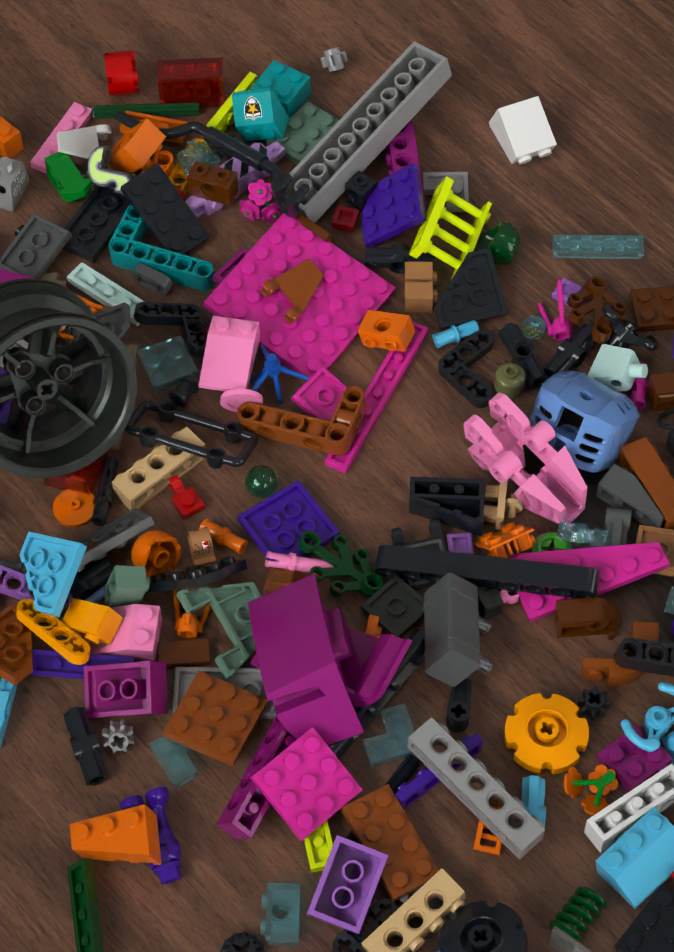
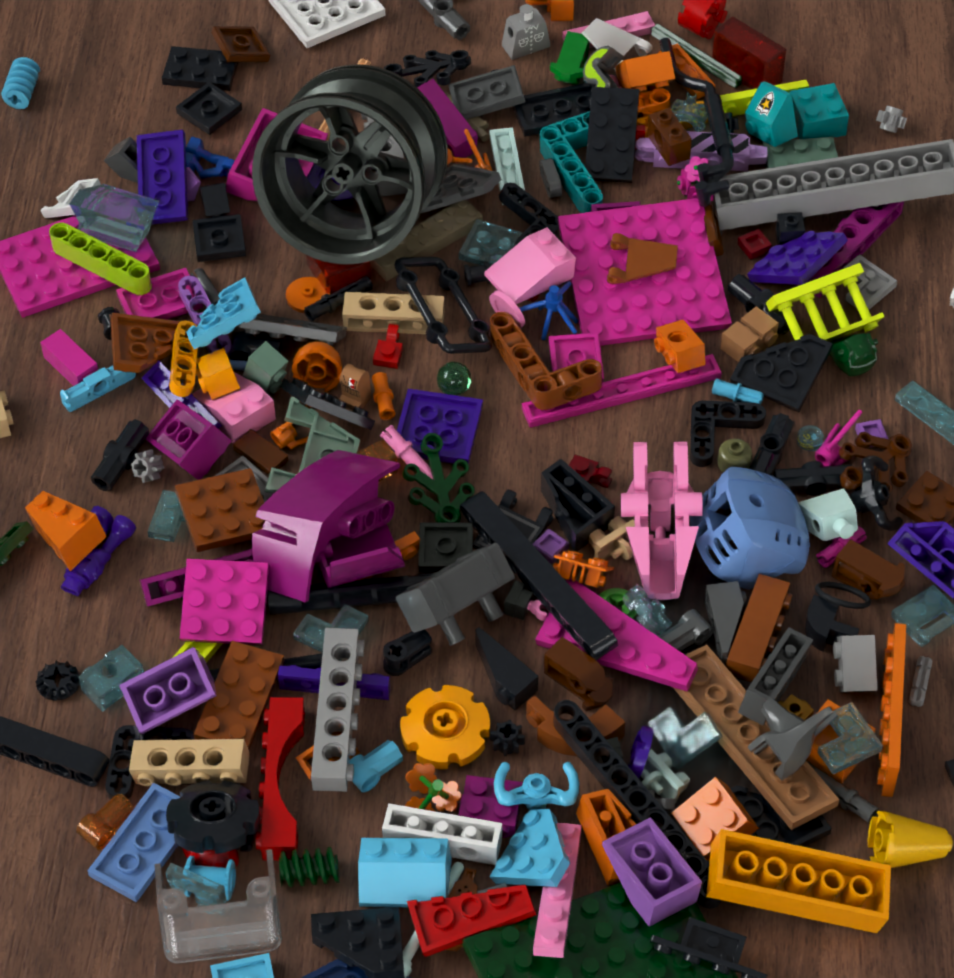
camera: 45 degrees right, 5 degrees down
none -> red arch [256,697,305,861]
none -> black slope [475,627,538,710]
none -> dark red plate [569,454,612,488]

